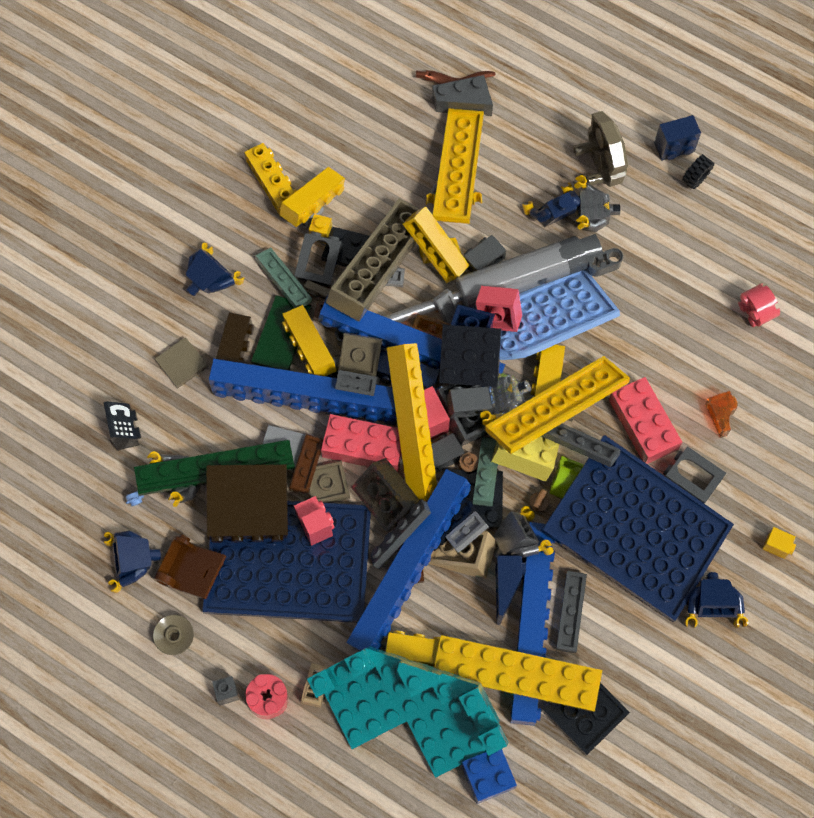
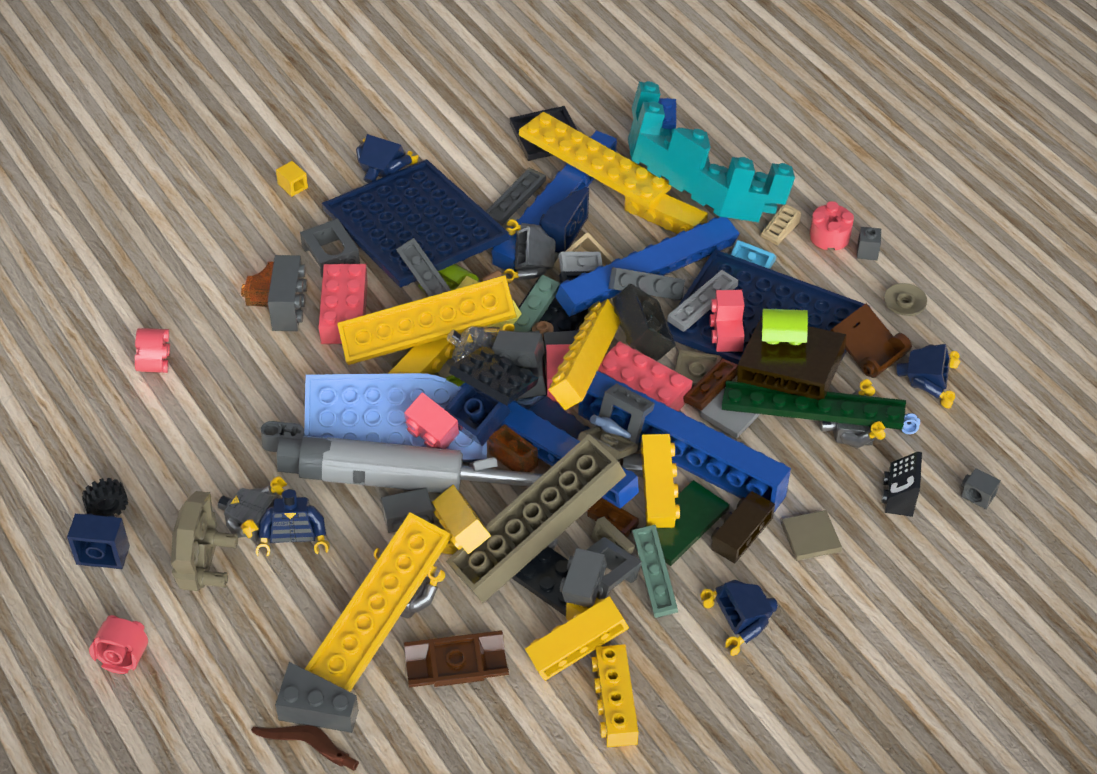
camera: 155 degrees left, 20 degrees down
none -> coral brick [89,615,148,674]
none -> dark grey brick [268,255,308,331]
none -> reddish brown piece [404,630,509,688]
none -> dark grey brick [560,548,607,608]
none -> sand blue animal [590,415,631,438]
none -> light grey plate [667,270,738,332]
none -> medium azure slope [731,240,777,269]
none -> lime brick [762,309,808,345]
none -> dark grey brick [961,468,1001,509]

